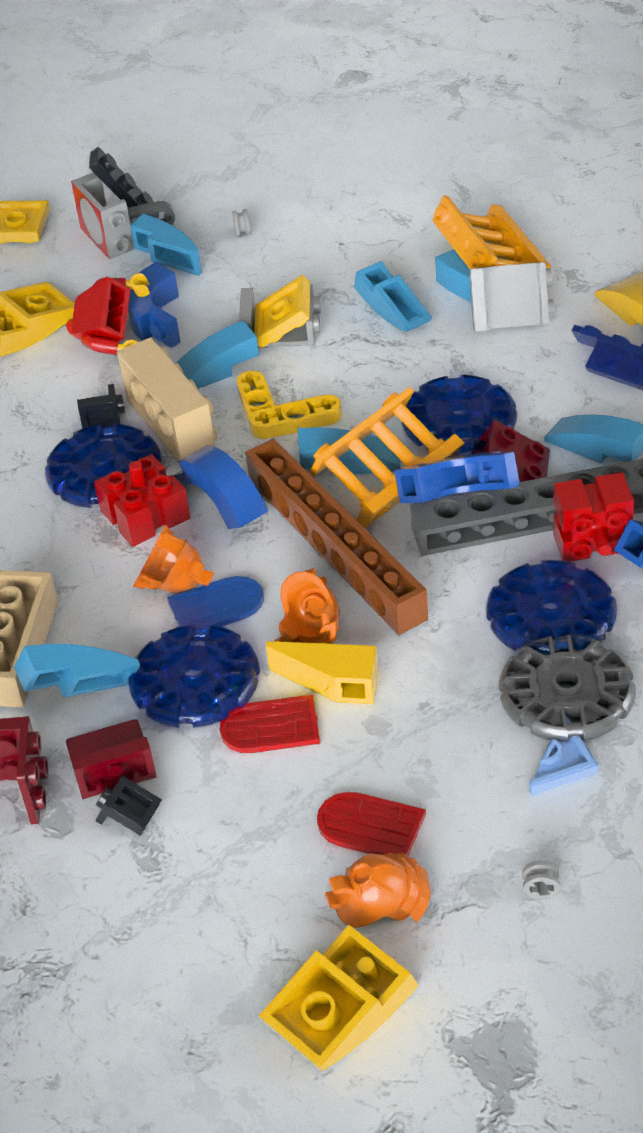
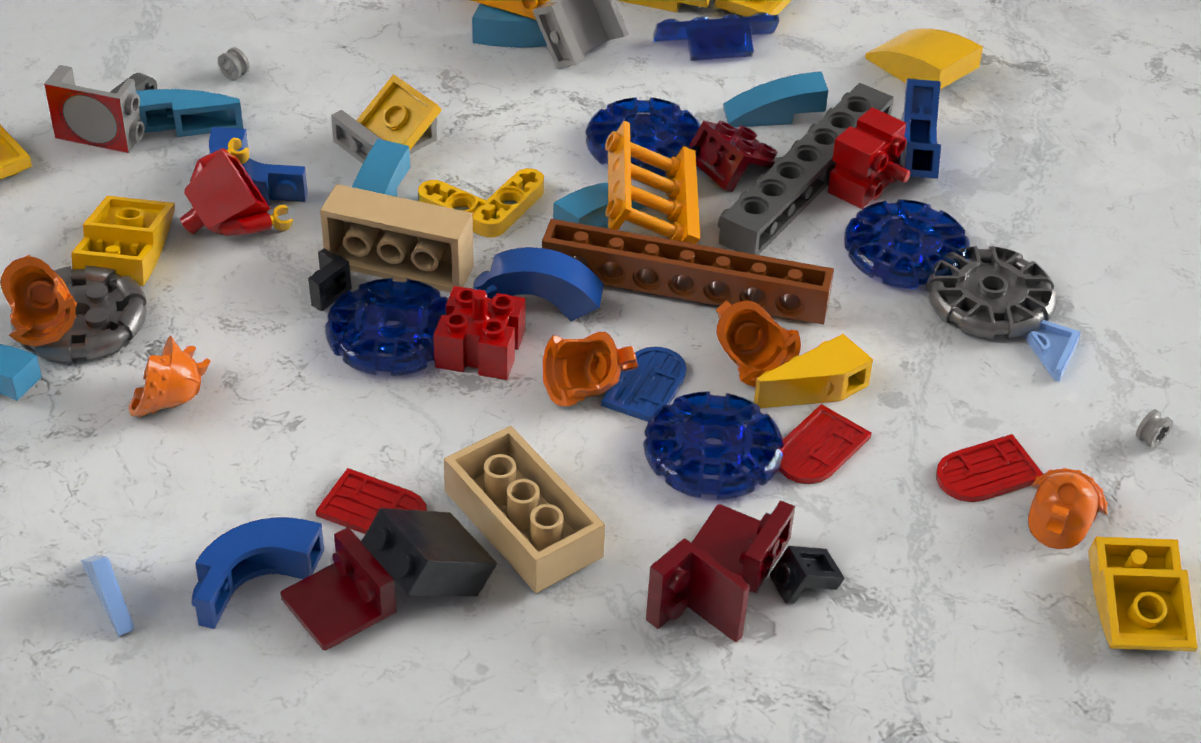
camera: 50 degrees left, 0 degrees up
dark azure slope [14,644,140,698] -> none
black plate [89,146,153,208] -> none
dark azure slope [354,261,432,332] -> none
blue arch [394,451,520,504] -> none

